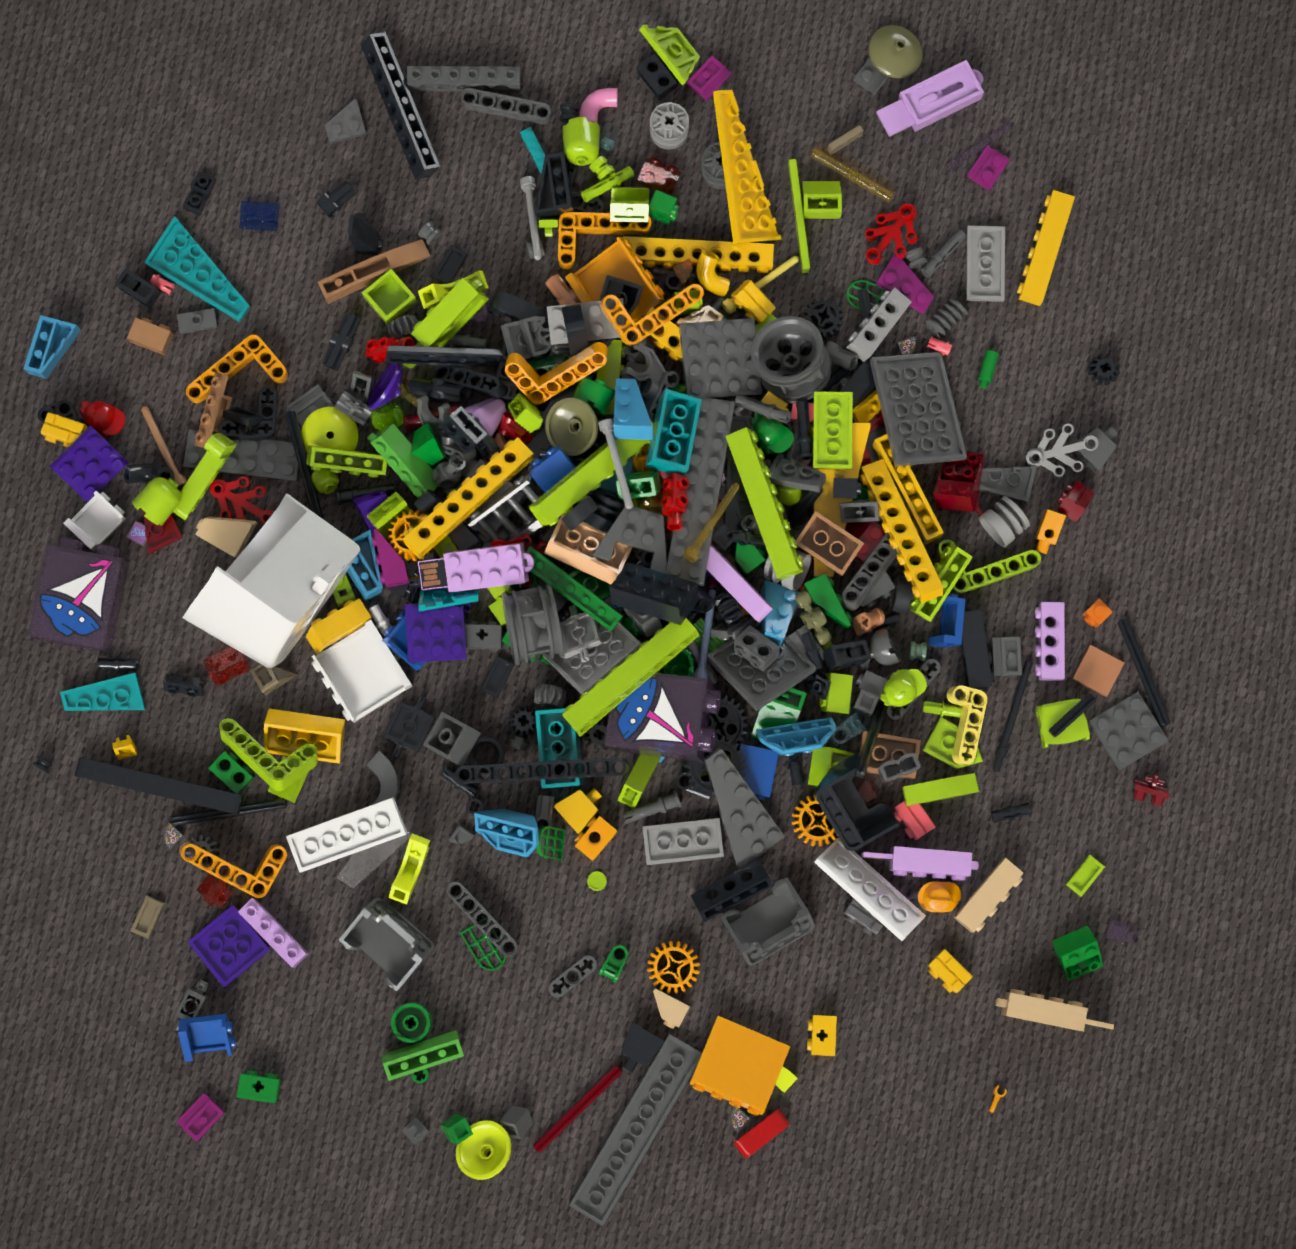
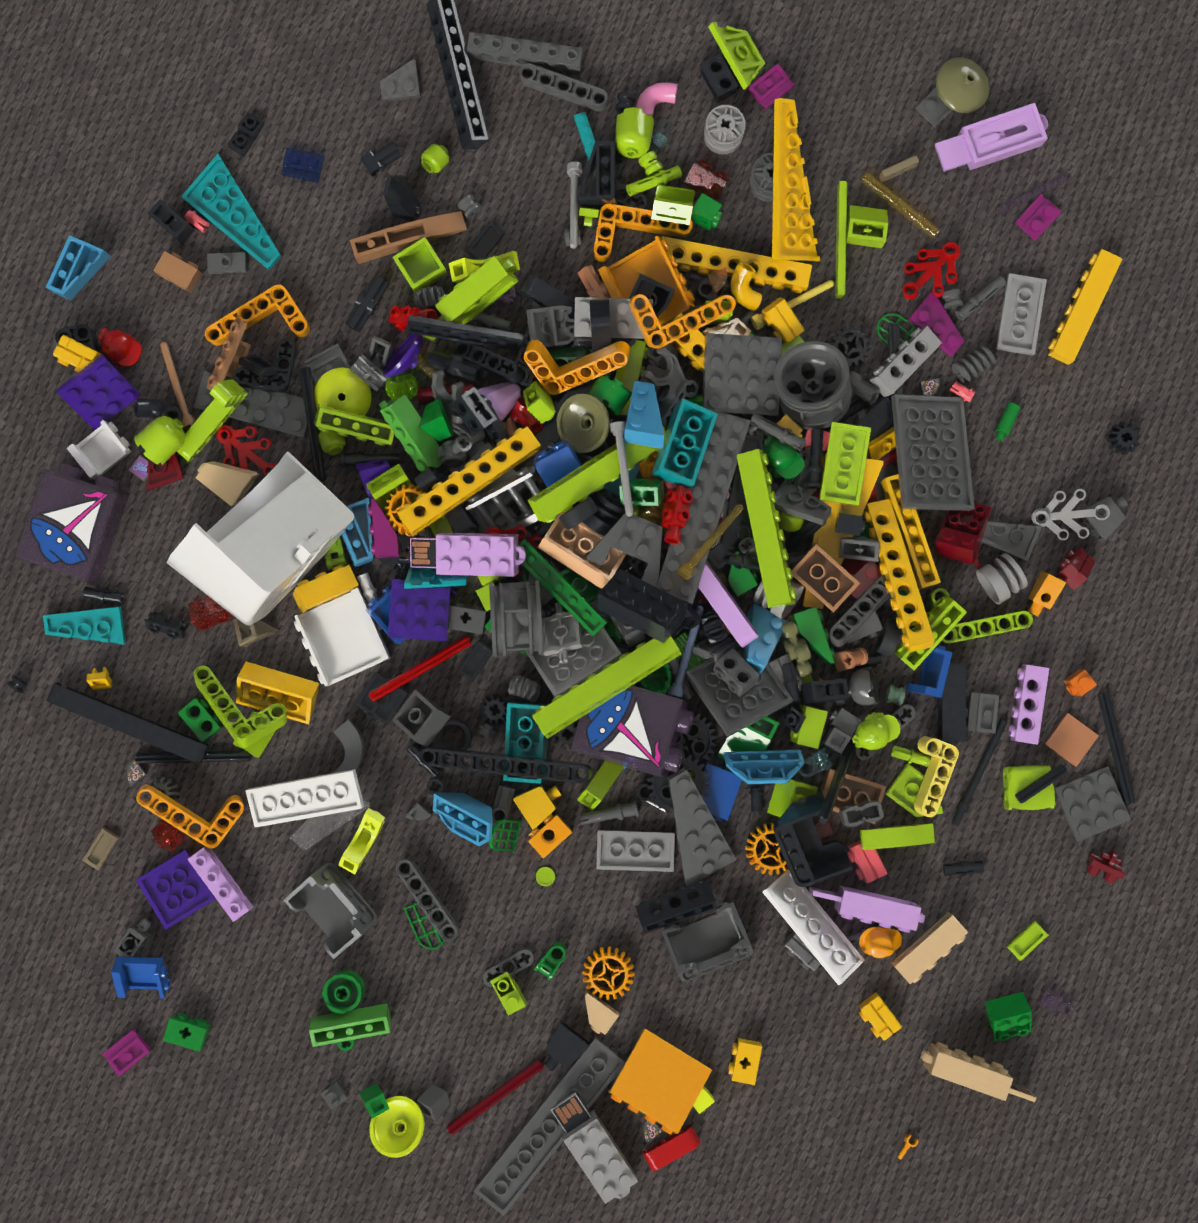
camera: 15 degrees right, 5 degrees up
none -> red axle [368,636,471,702]
none -> lime head [421,144,449,173]
none -> lime slope [490,971,527,1016]
none -> light grey piece [550,1092,638,1204]

